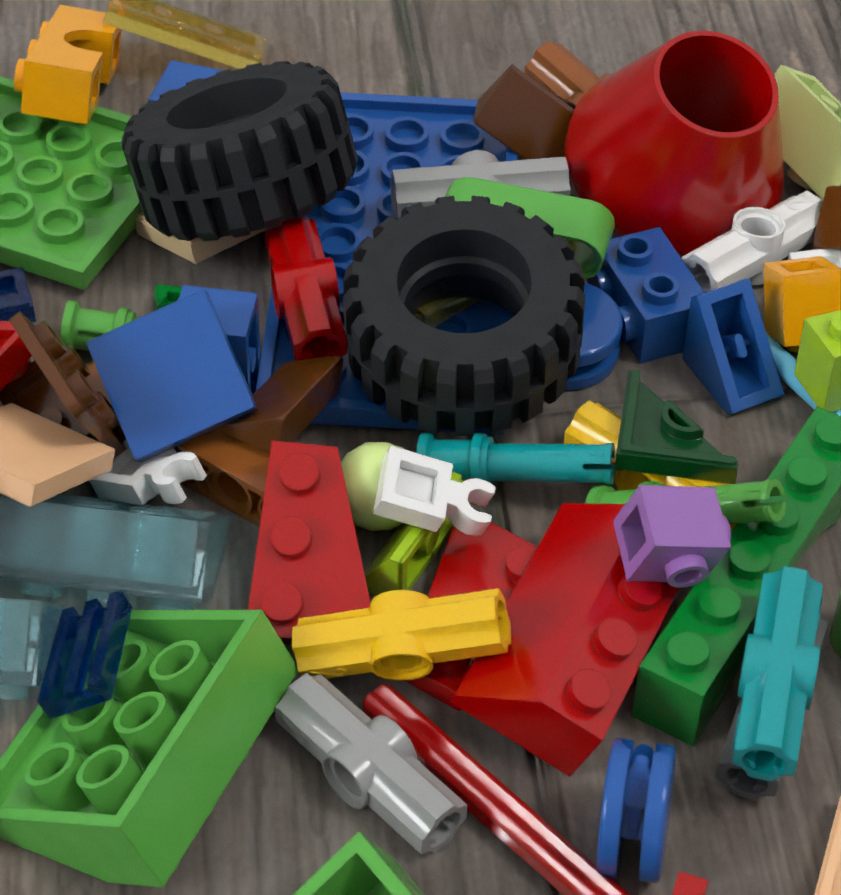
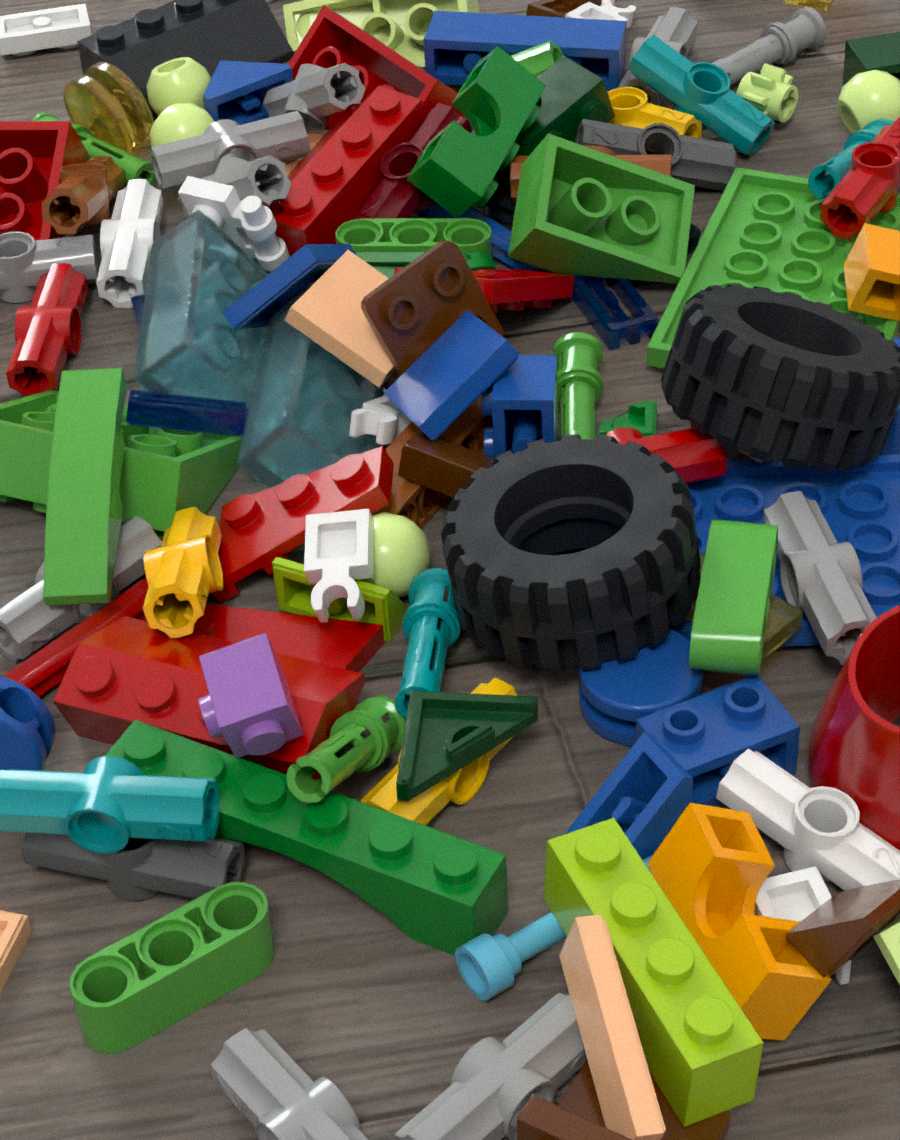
camera: 90 degrees right, 5 degrees down
none -> bright green slope [43,368,127,605]

